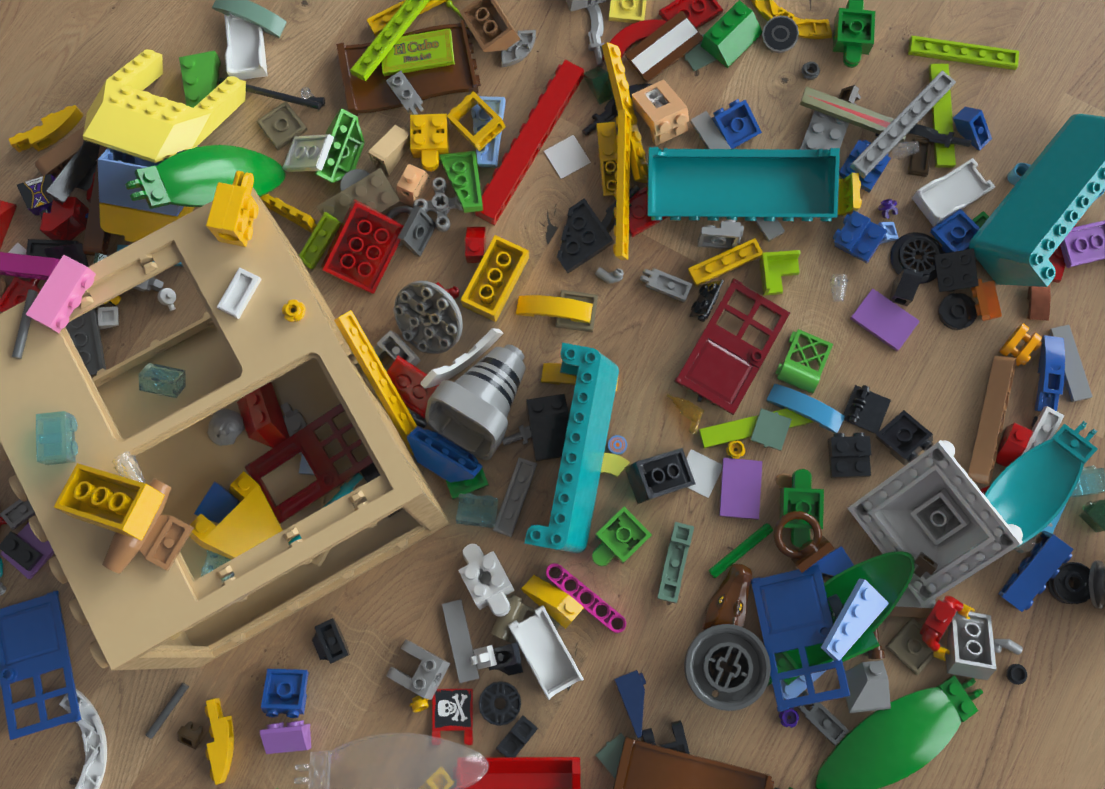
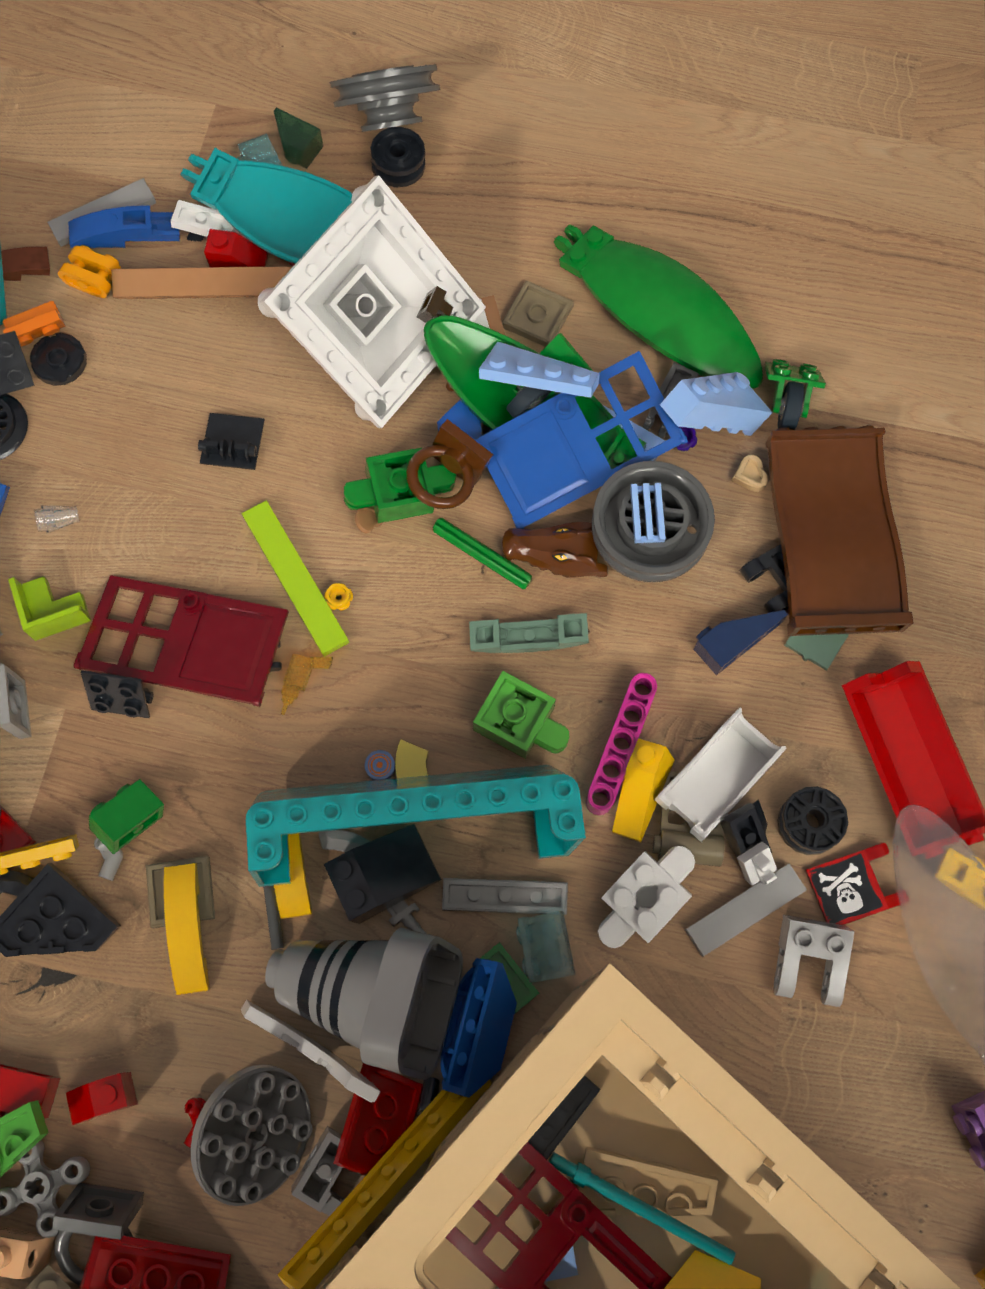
camera: 110 degrees left, 5 degrees down
blue plate [261,669,309,718] -> none
black slope [312,618,350,664] -> none
yellow plate [409,696,429,713] -> none
yellow brick [461,235,529,322] -> none
black slope [496,715,538,757] -> none
black slope [625,448,696,504] -> none
light grey hinge [640,268,692,302] -> none
white sticker [686,449,722,498] -> none
yellow plate [688,238,763,287] -> none
medium lavender tile [719,458,762,520] -> none
sand green piece [751,408,792,451] -> none
dark azure slope [766,384,845,434] -> none
bright green piece [775,329,833,394] -> none
black plate [828,432,872,478] -> none
light grey slope [845,660,891,713] -> none
medium lavender tile [850,288,920,352] -> none
black plate [876,410,933,466] -> none
black slope [889,269,923,306] -> none
red torso [919,596,975,661] -> none
light grey slope [946,612,996,680] -> none
light grey arm [994,639,1023,655] -> none
blue wedge [998,531,1074,612] -> none
black plate [1006,664,1027,685] -> none
none -> green brick [89,779,164,854]
none -> dark grey bar [263,885,284,950]
none -> light blue tile [630,483,666,543]
none -> light blue wedge [660,372,773,436]
none -> tan tile [732,455,768,492]

